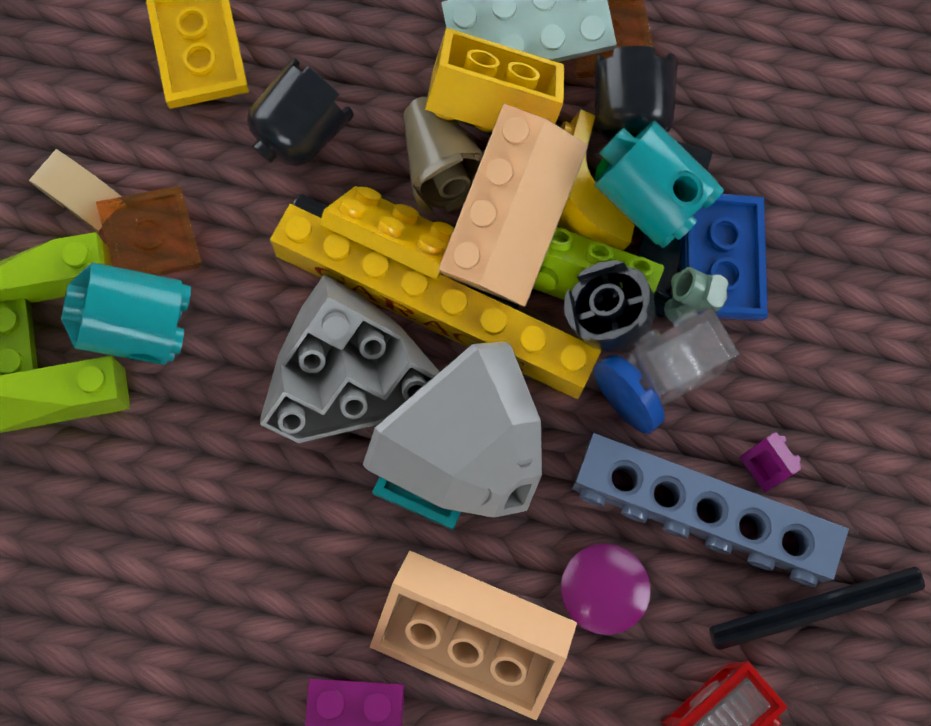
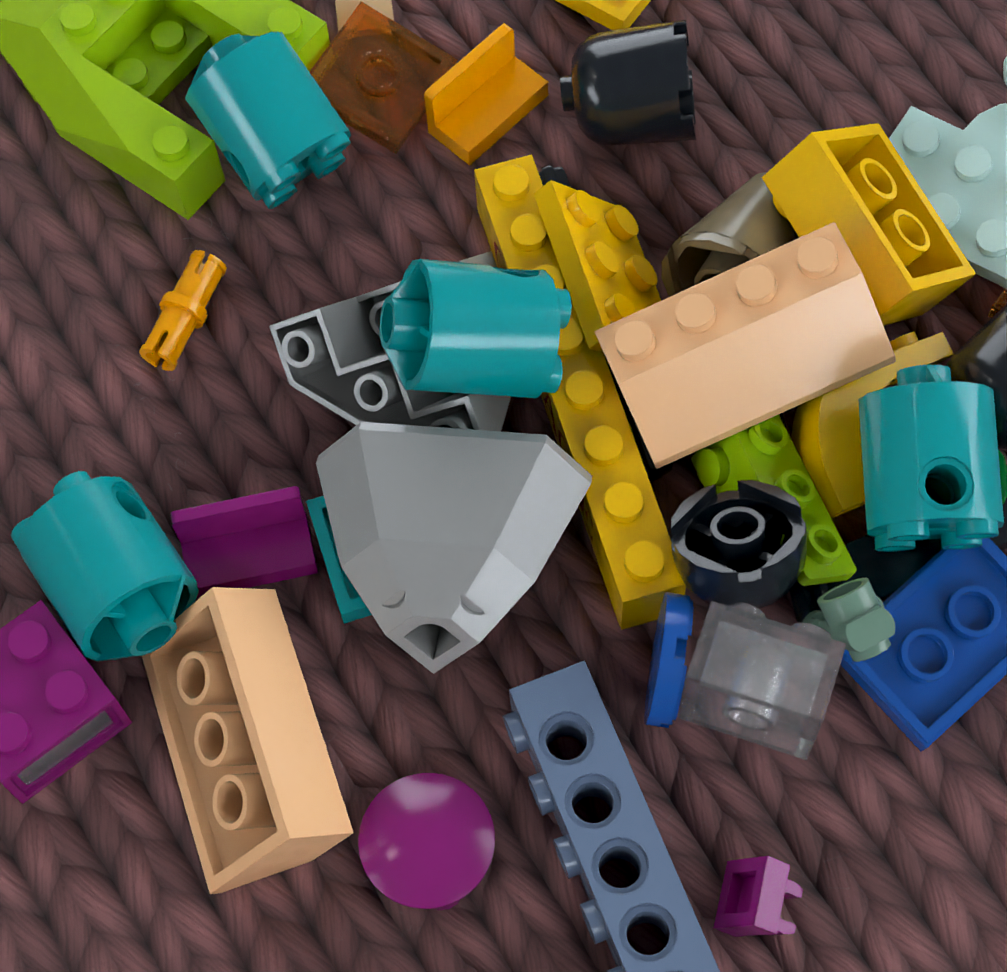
camera: 55 degrees right, 10 degrees down
none -> teal cylinder [11,471,199,661]
none -> light orange pin [139,250,227,371]
none -> magenta panel [170,486,318,599]
none -> teal cylinder [379,259,572,398]
none -> light orange panel [424,23,548,166]

